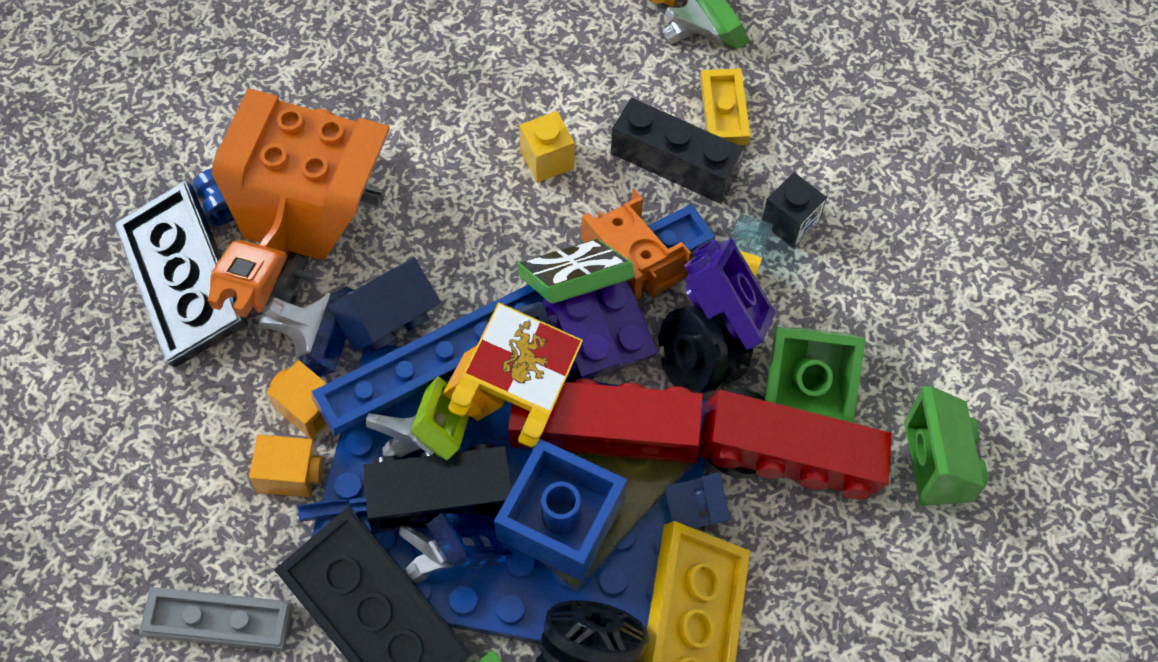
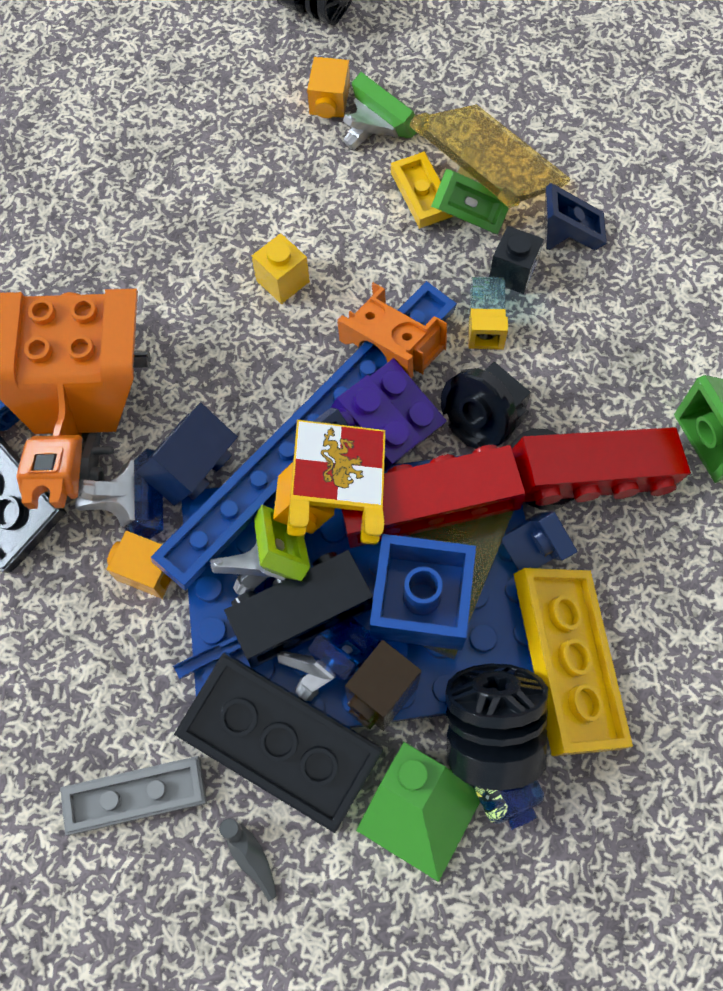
camera: 15 degrees left, 5 degrees up
light orange brick [249,434,324,498] -> none
tile [517,238,635,304] -> none
black brick [611,97,744,204] -> none
dark purple plate [684,238,775,350] -> none
bright green slope [765,327,866,423] -> none
none -> dark brown brick [345,640,422,731]
none -> clear yellow piece [410,104,570,208]
none -> bright green piece [431,151,513,235]
none -> dark blue slope [544,183,607,250]

